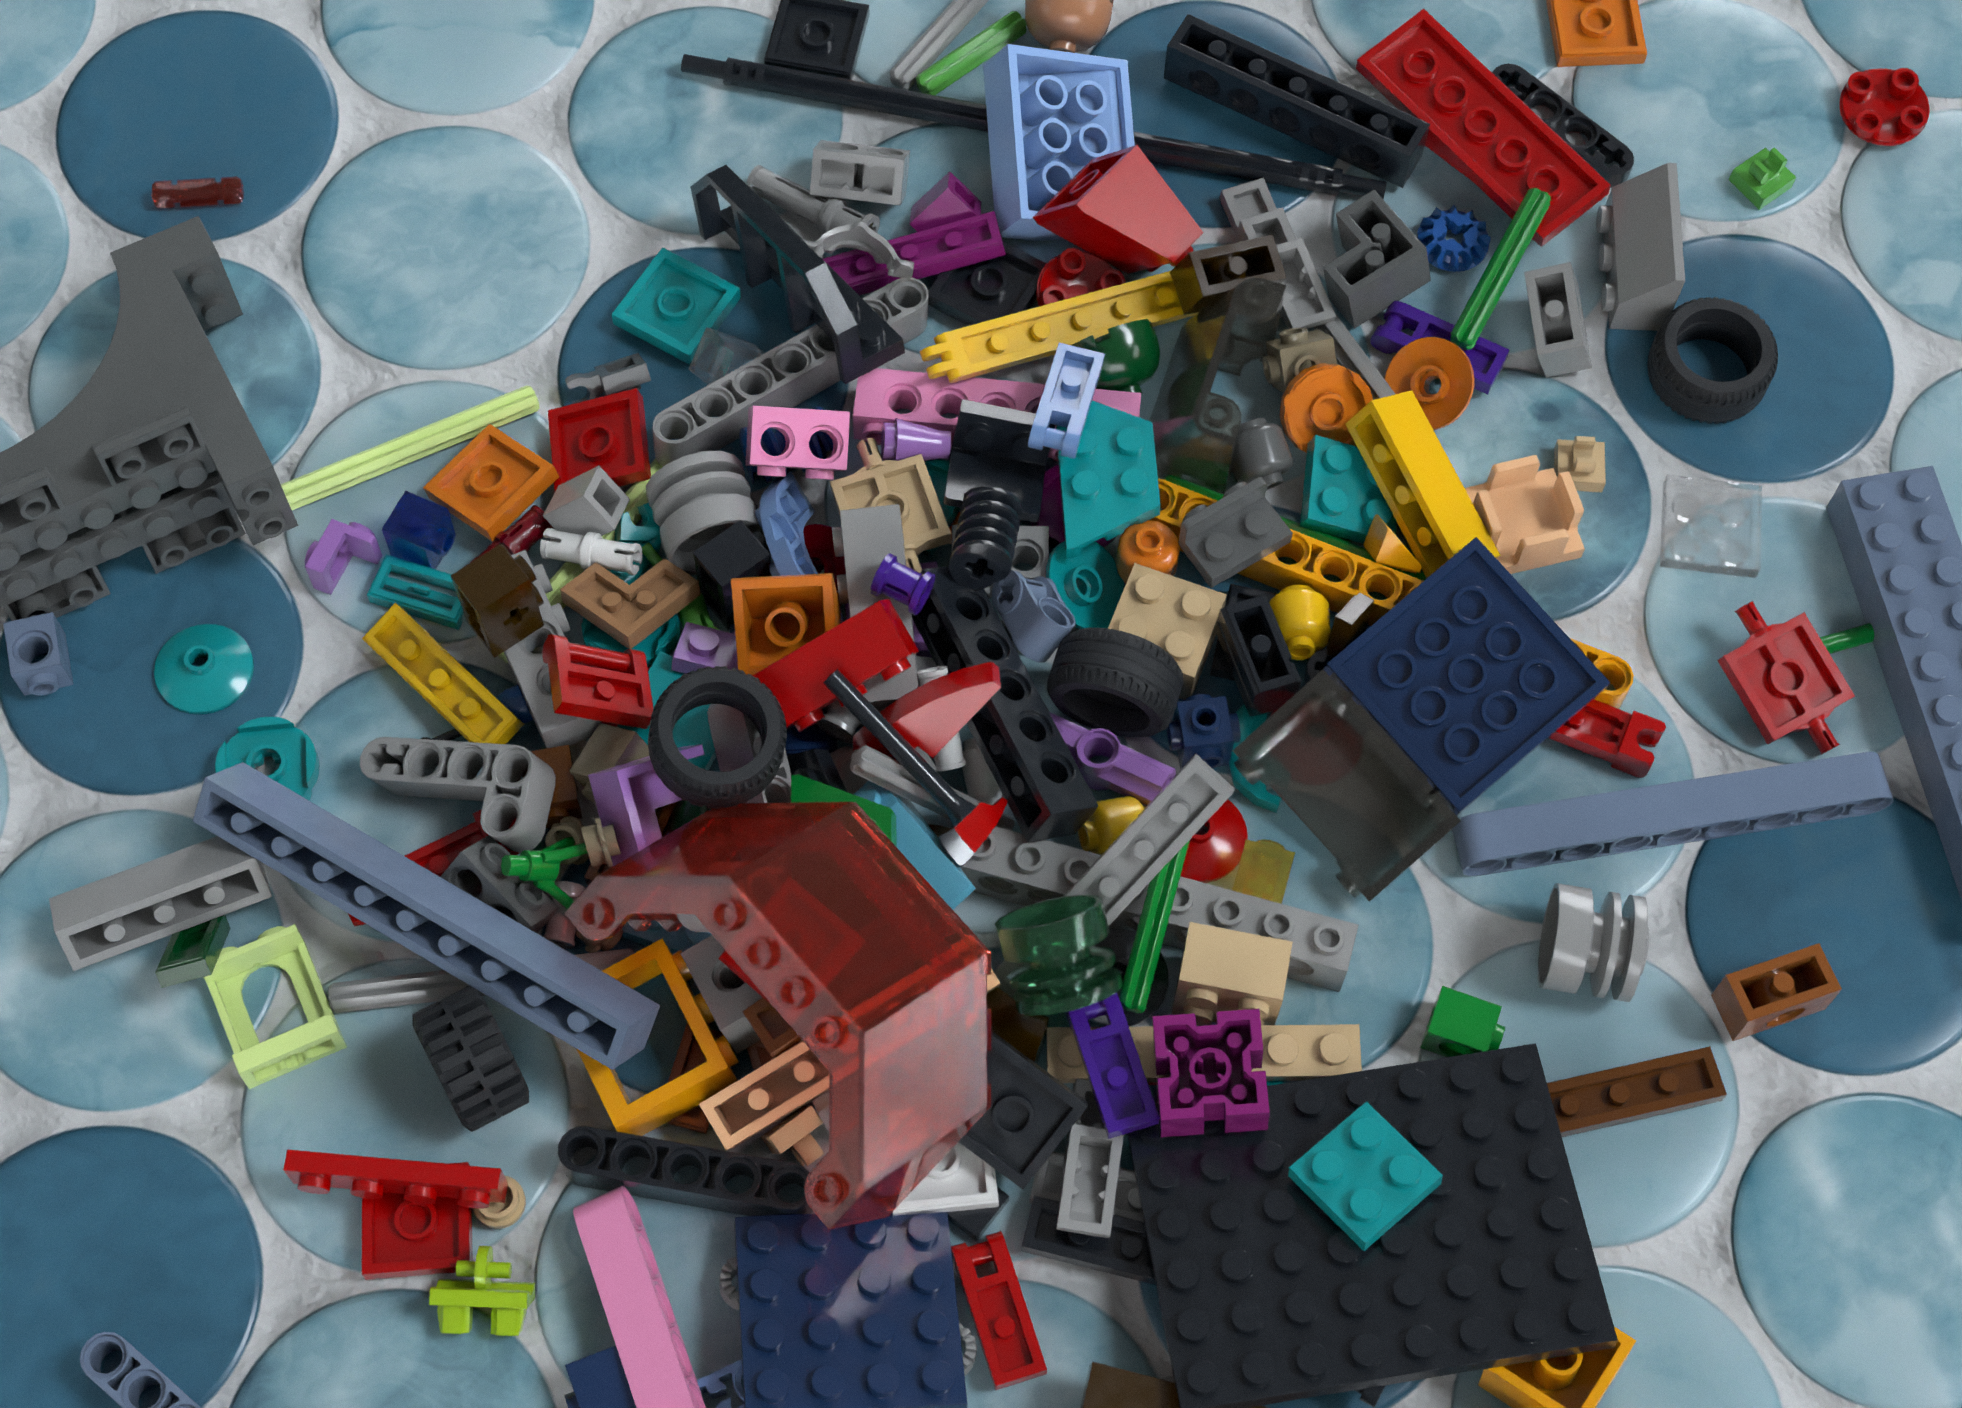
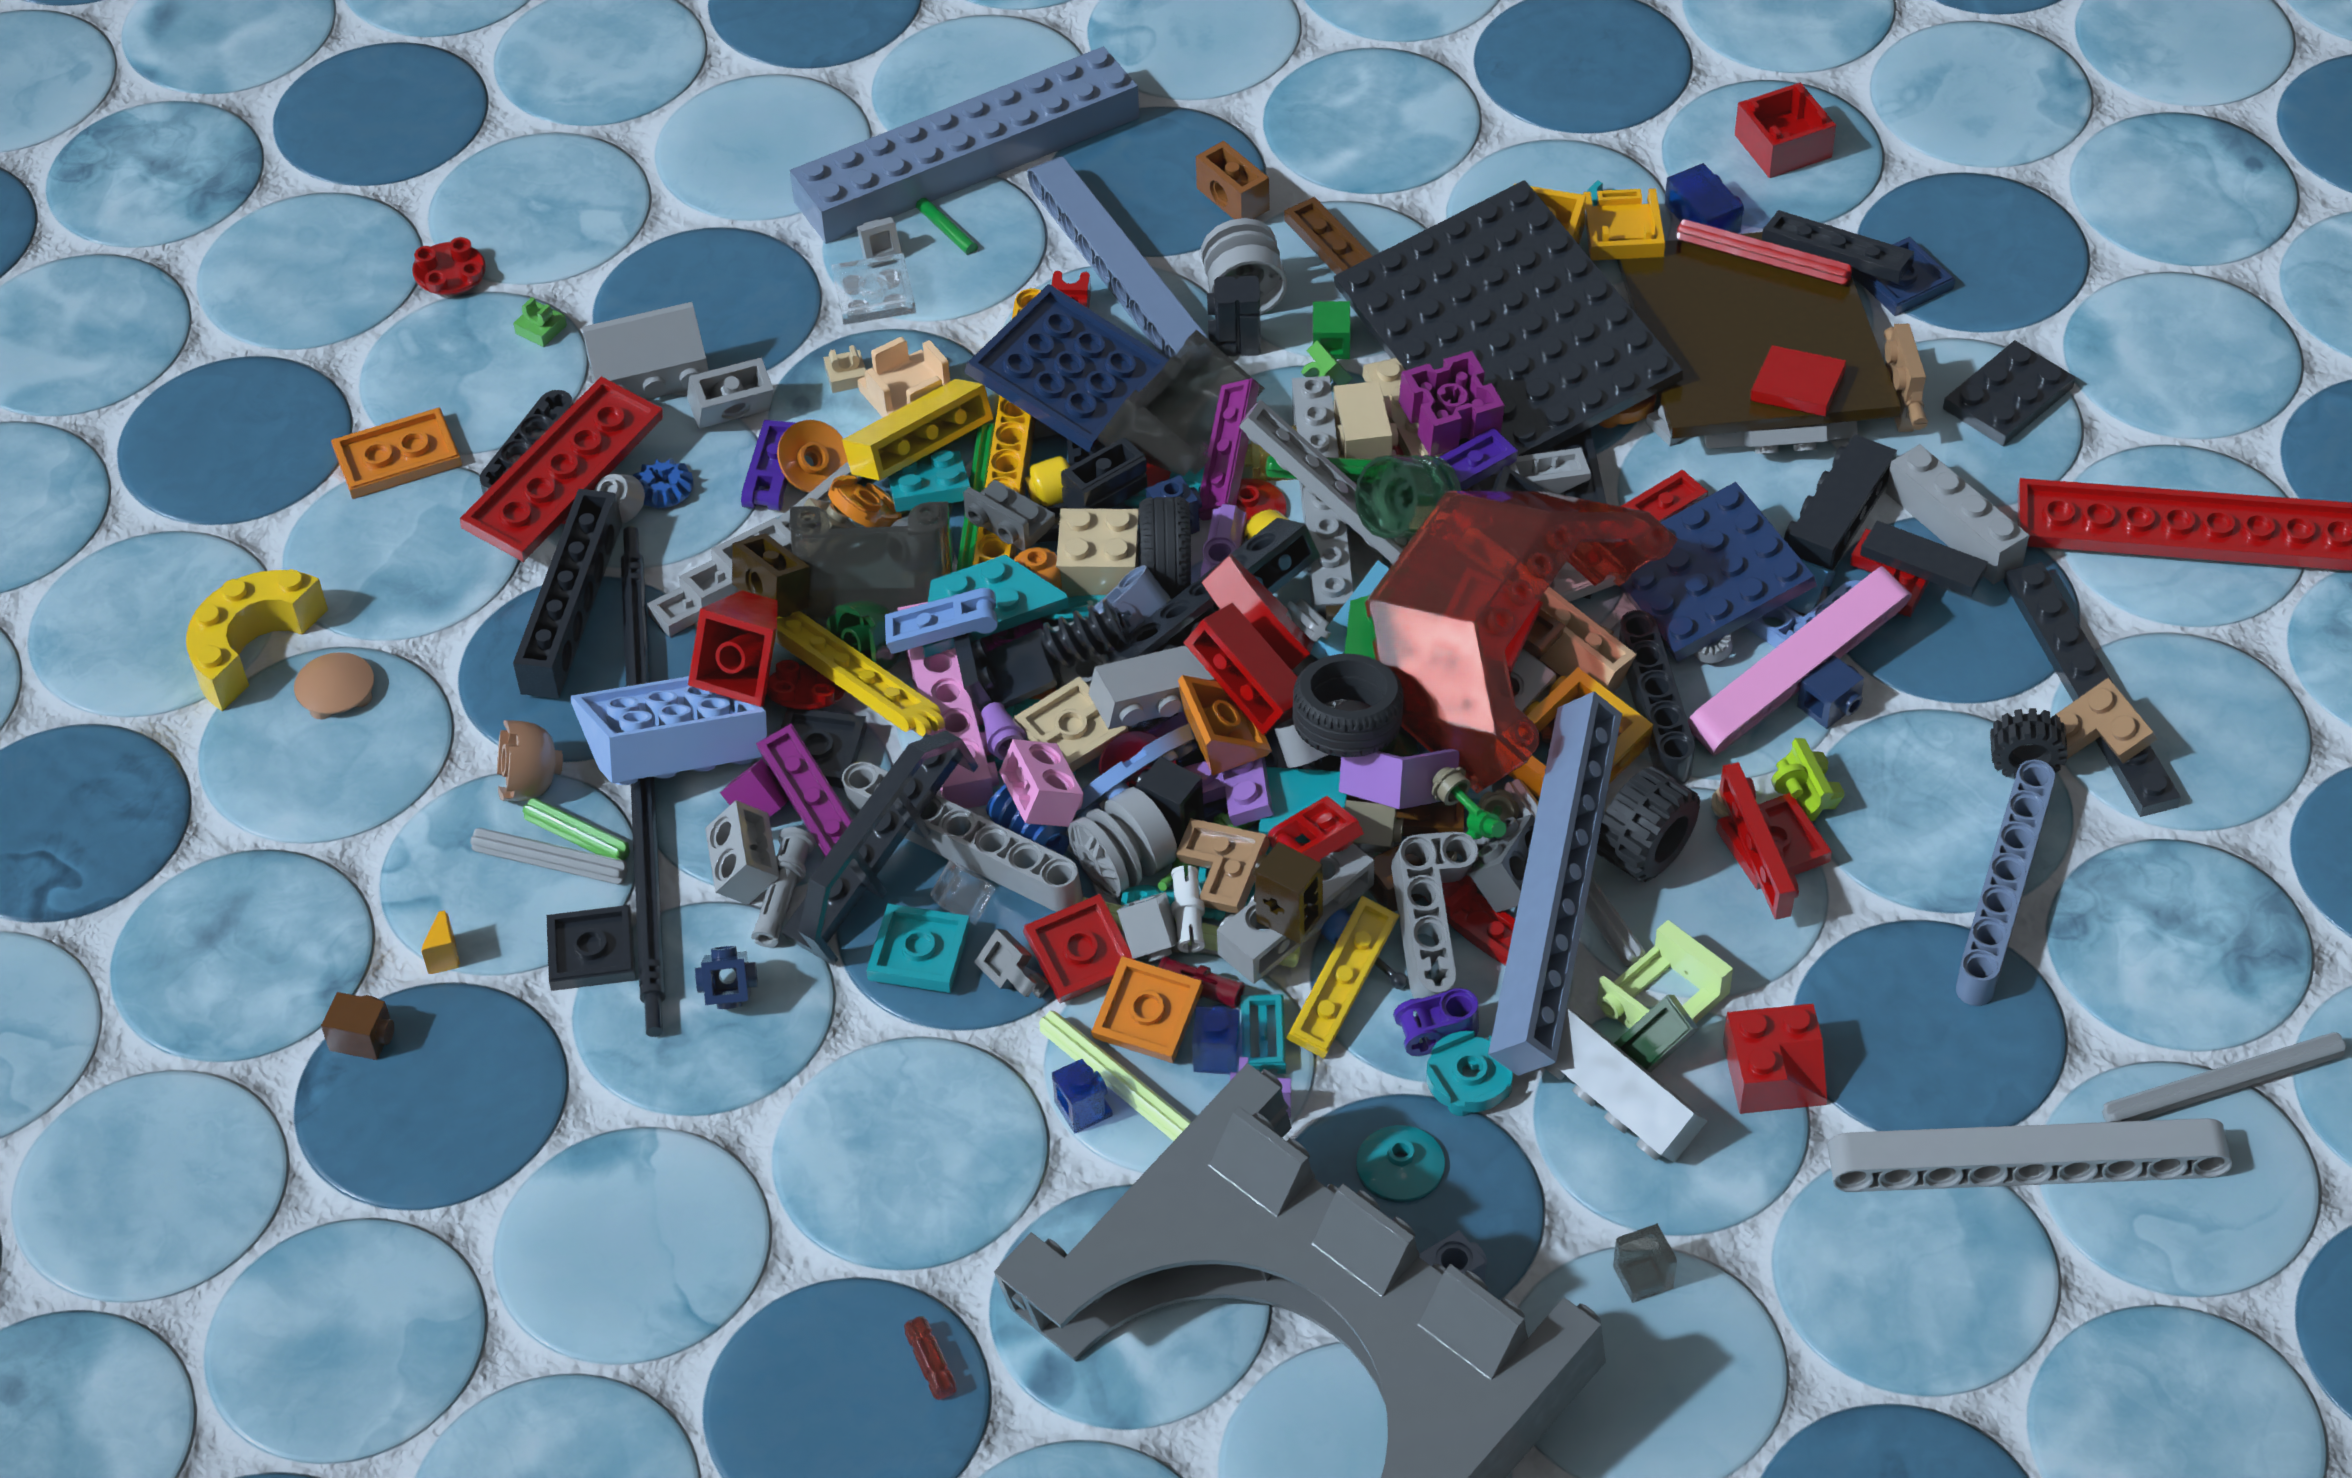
camera: 105 degrees left, 15 degrees down
light grey helmet [803,221,914,279] -> none
black piece [823,669,1008,868] -> none
dark purple bush [870,553,936,615] -> none
teal plate [1288,1101,1443,1251] -> none
dark grey brick [1323,190,1431,329] -> none
dark brown tile [1327,592,1374,657] -> none
light orange slope [1363,514,1422,574] -> none
green axle [1450,188,1551,350] -> none
black tyre [1647,297,1778,424] -> none
red plate [1717,601,1855,755] -> none
none -> light grey cone [595,474,645,524]
none -> dark blue brick [695,946,758,1009]
none -> light grey tile [857,217,902,264]
none -> clear blue brick [1051,1058,1113,1134]
none -> magenta tile [1199,378,1260,521]
none -> black brick [1207,275,1261,357]
none -> bright green tile [1301,341,1353,385]
none -> dark purple piece [1393,988,1479,1056]
none -> red slope [1723,1003,1827,1114]

